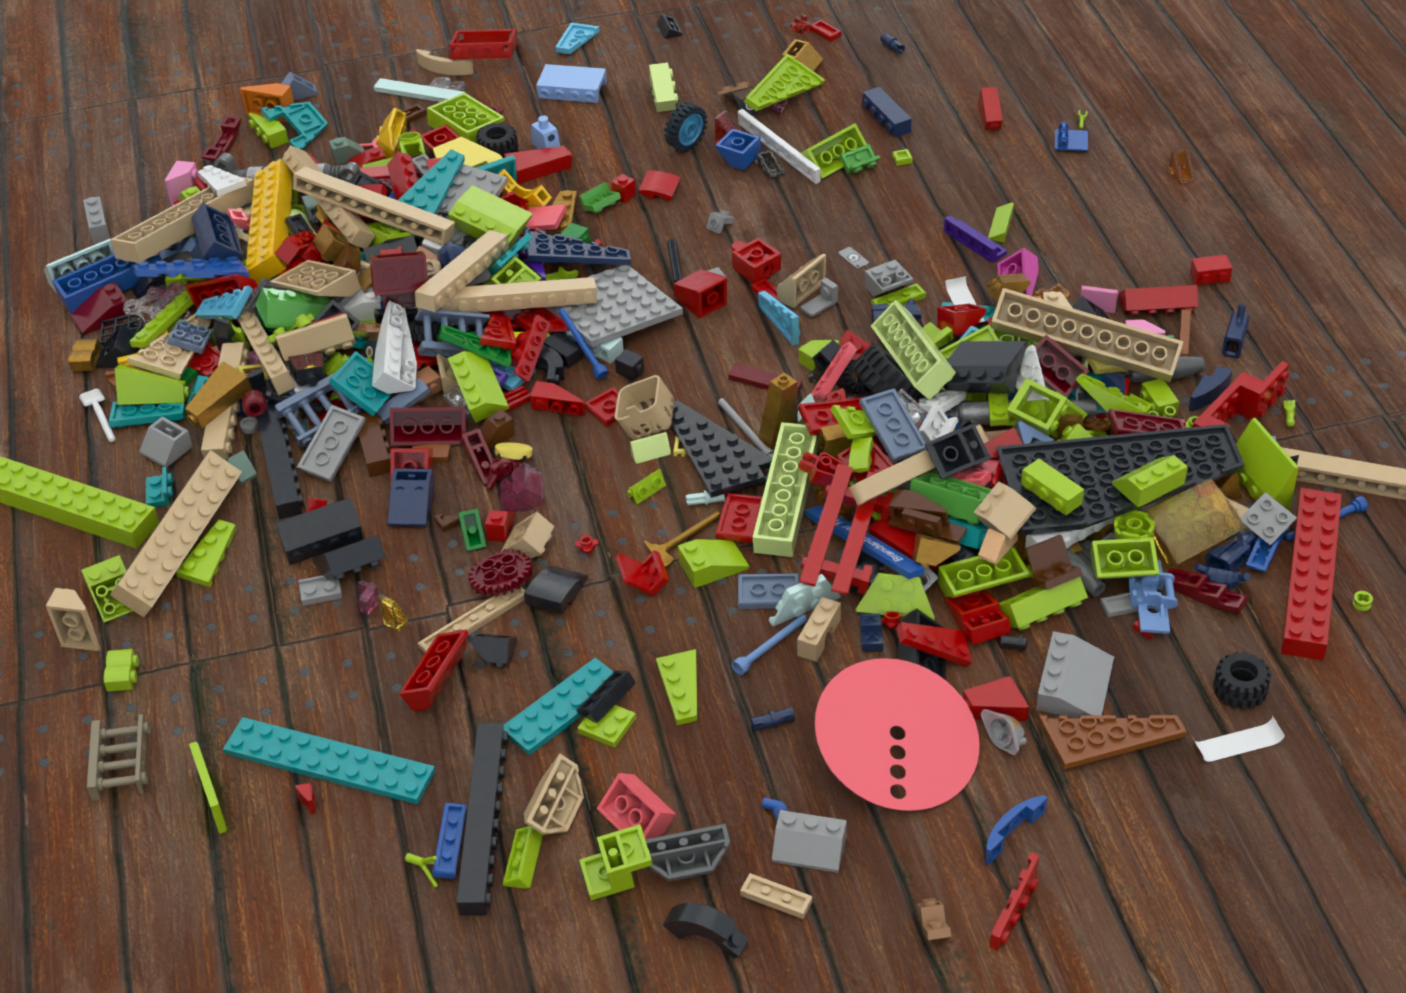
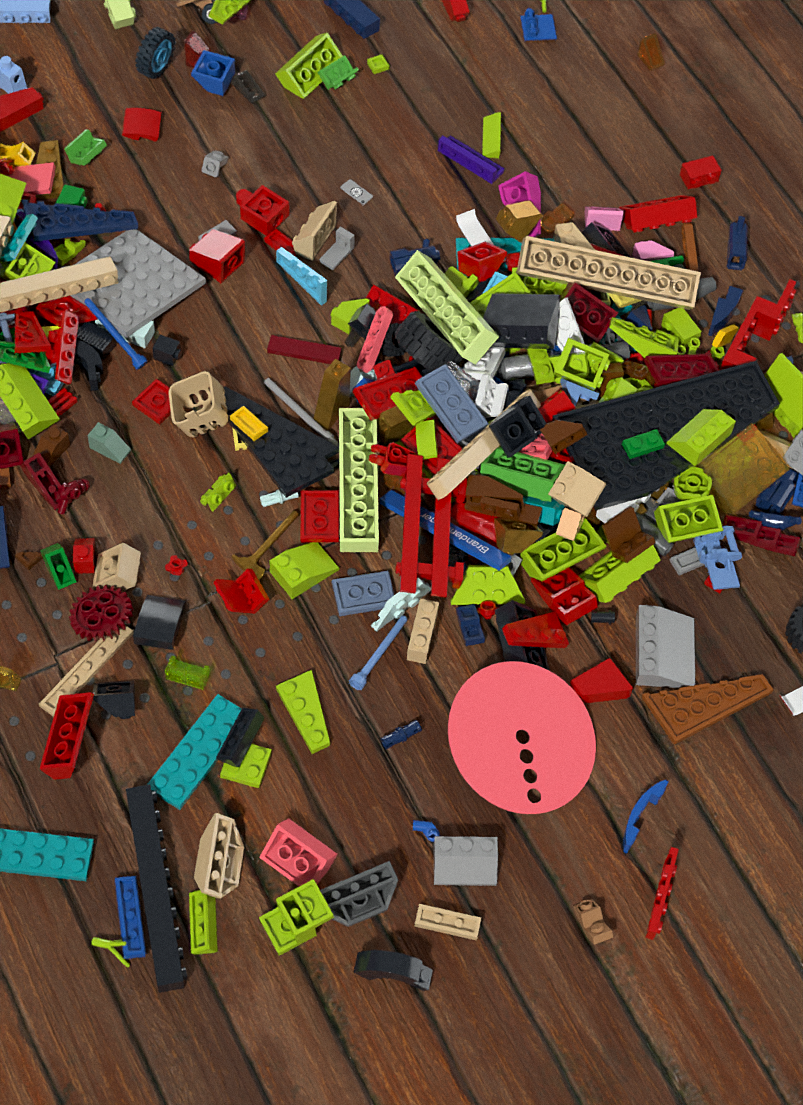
camera: 20 degrees left, 15 degrees up
light yellow tile [495,443,533,460] -> none
clear pink slope [500,463,544,512] -> none
red slope [530,381,585,416] -> none
red brick [611,174,636,204] -> none
yellowish green slope [630,432,671,464] -> none
black axle [667,238,683,283] -> none
white tile [738,109,820,184] -> none
light grey slope [865,260,913,297] -> none
lime tile [871,283,926,305] -> none
light grey hat [980,709,1026,755] -> none
lime brick [1021,459,1084,515] -> none
none -> sand green slope [88,422,131,464]
none -> clear neon green hinge [165,656,211,690]
none -> yellow tile [230,406,268,441]
none -> reddish brown slope [540,420,588,454]
none -> green plate [622,429,665,459]
none -> yellow tile [712,325,739,348]

